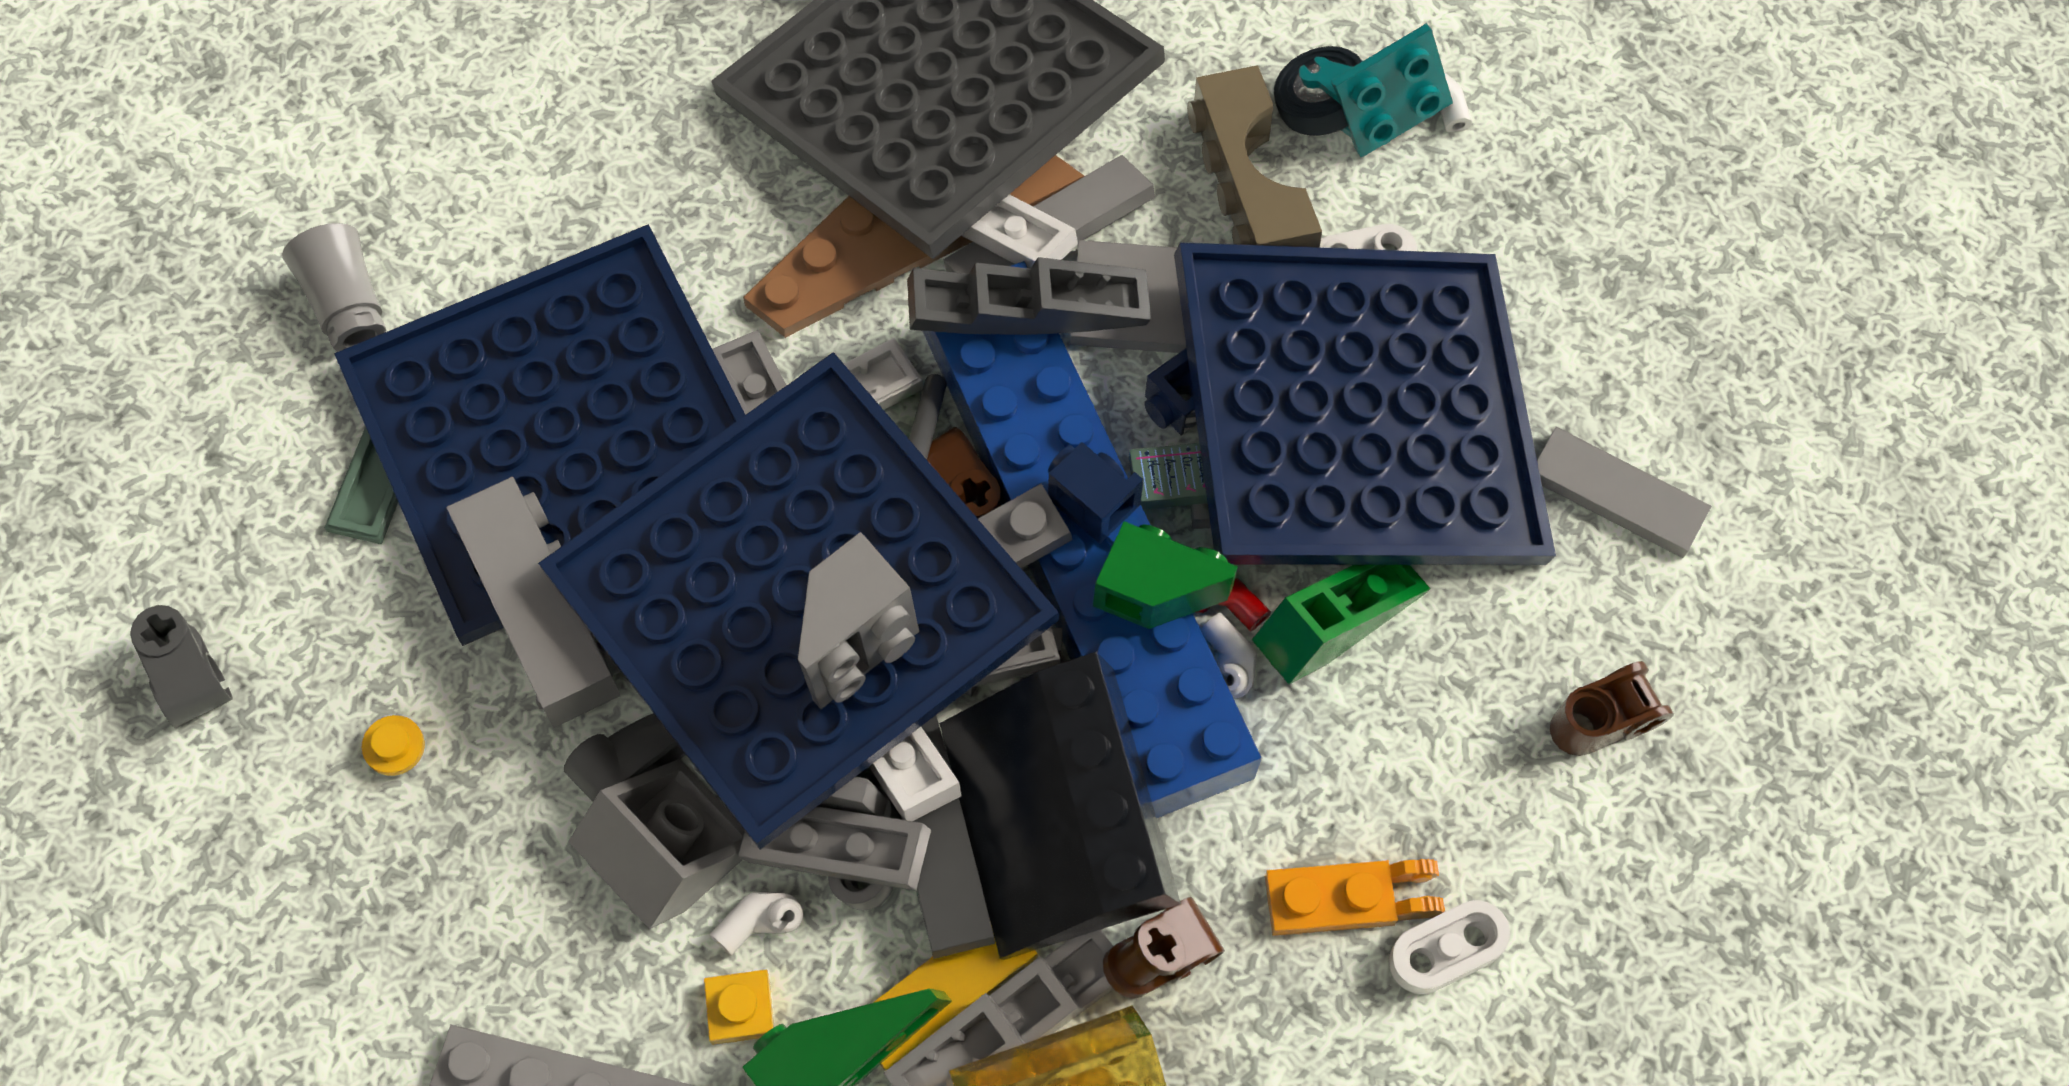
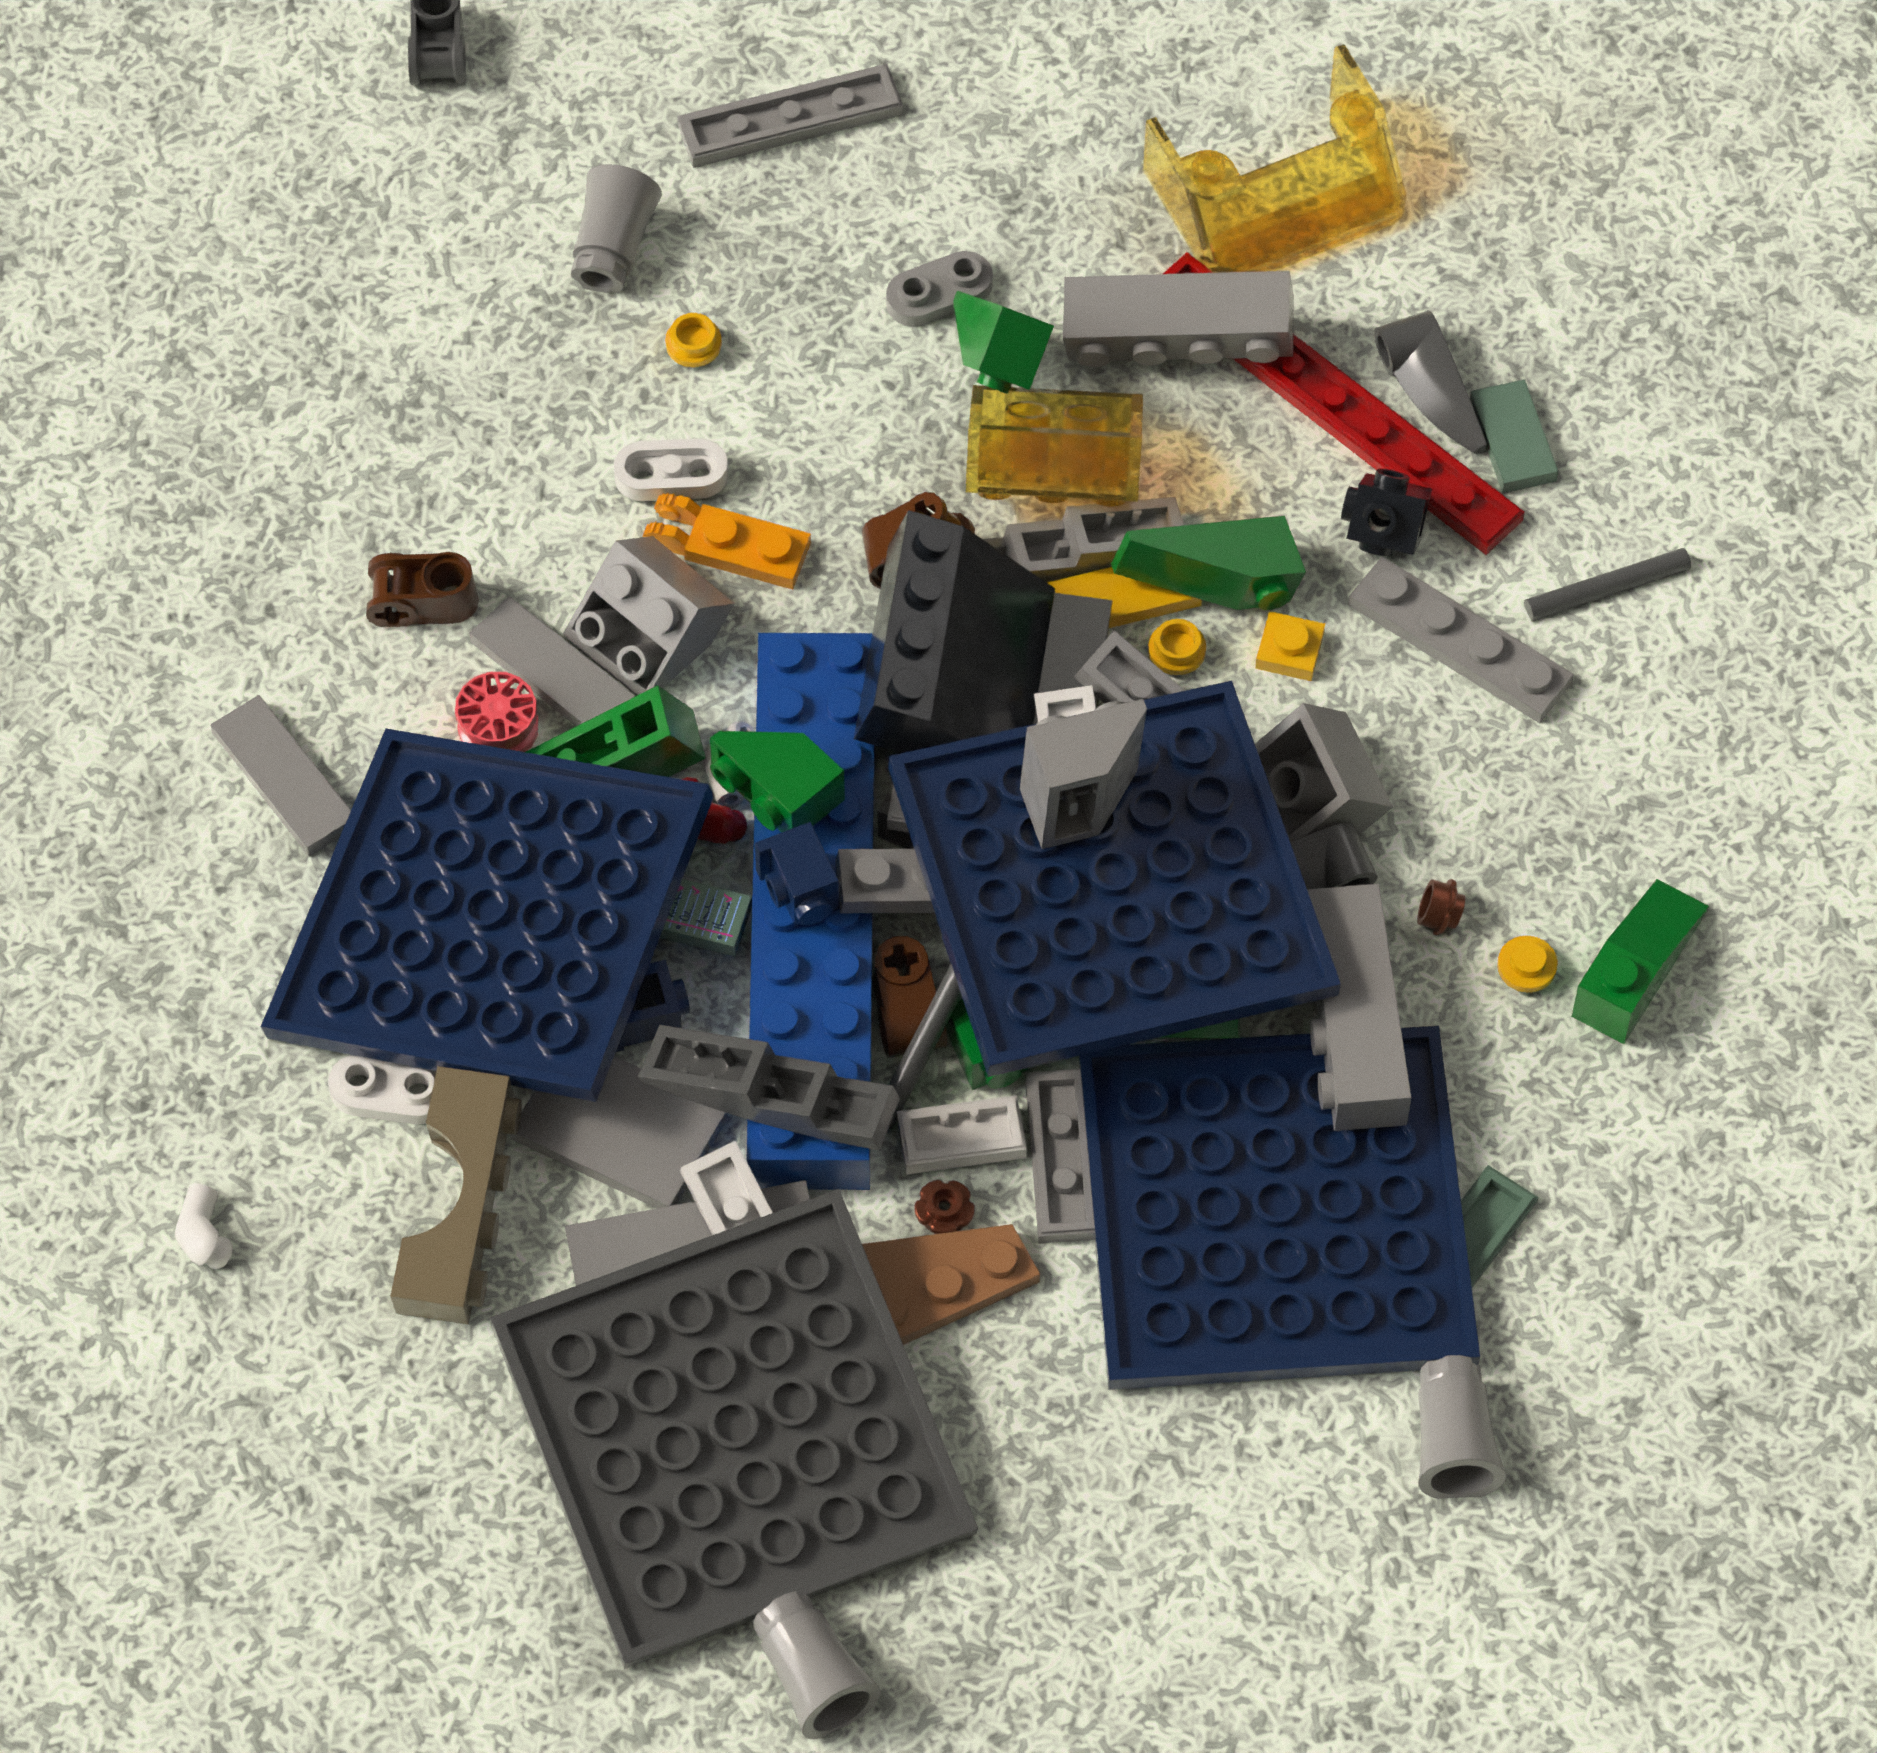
camera: 155 degrees left, 5 degrees down
dark grey piece [130,605,233,728] -> none
white arm [709,892,803,956] -> none
teal plate [1274,23,1453,157] -> none
none -> coral wheel [455,672,539,752]
none -> light grey tile [469,596,636,726]
none -> light grey slope [563,536,735,696]
none -> copper plate [914,1180,975,1234]
none -> yellow plate [1148,619,1206,675]
none -> copper plate [1417,879,1465,935]
none -> green slope [1571,879,1709,1044]

